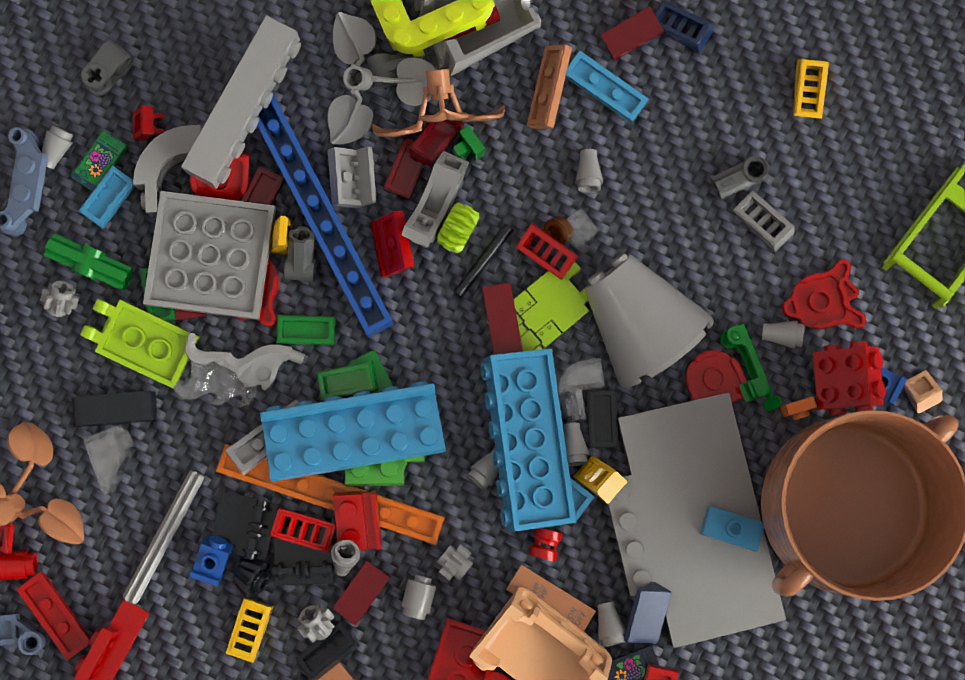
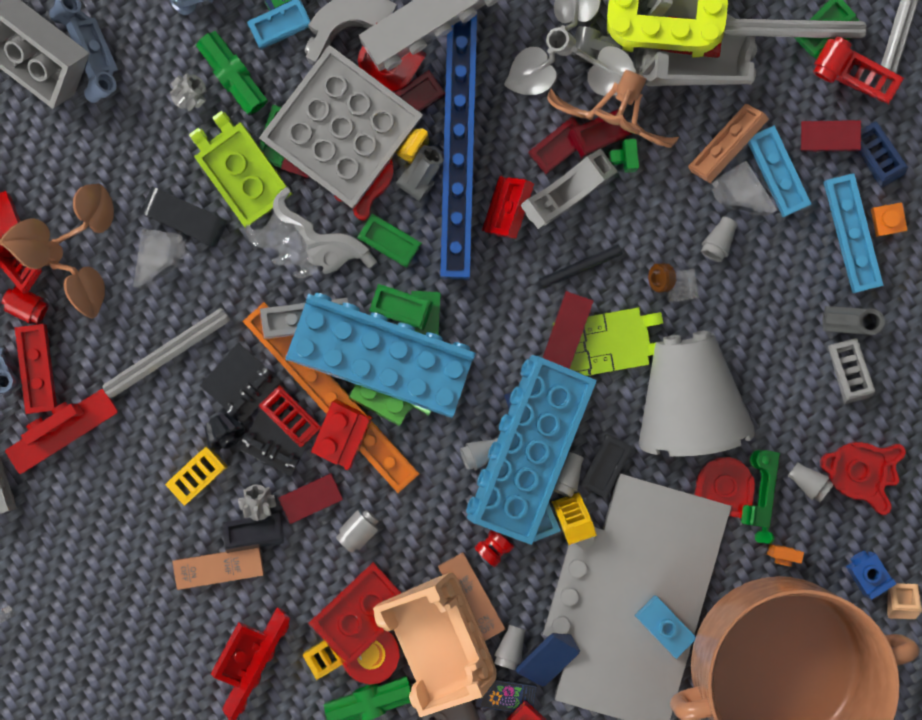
camera: 30 degrees right, 5 degrees up
blue brick [190,535,234,587] -> none
light grey bracket [328,147,376,208] -> none
light grey cone [331,540,360,576] -> none
lime gear [437,202,479,253] -> none
light grey gear [437,544,473,581] -> none
red slope [515,223,579,280] -> none
clear brick [557,358,605,422] -> none
red brick [813,341,886,415] -> none
none -> clear slope [712,161,777,217]
none -> dark azure plate [823,173,884,293]
none -> orange plate [871,202,908,237]

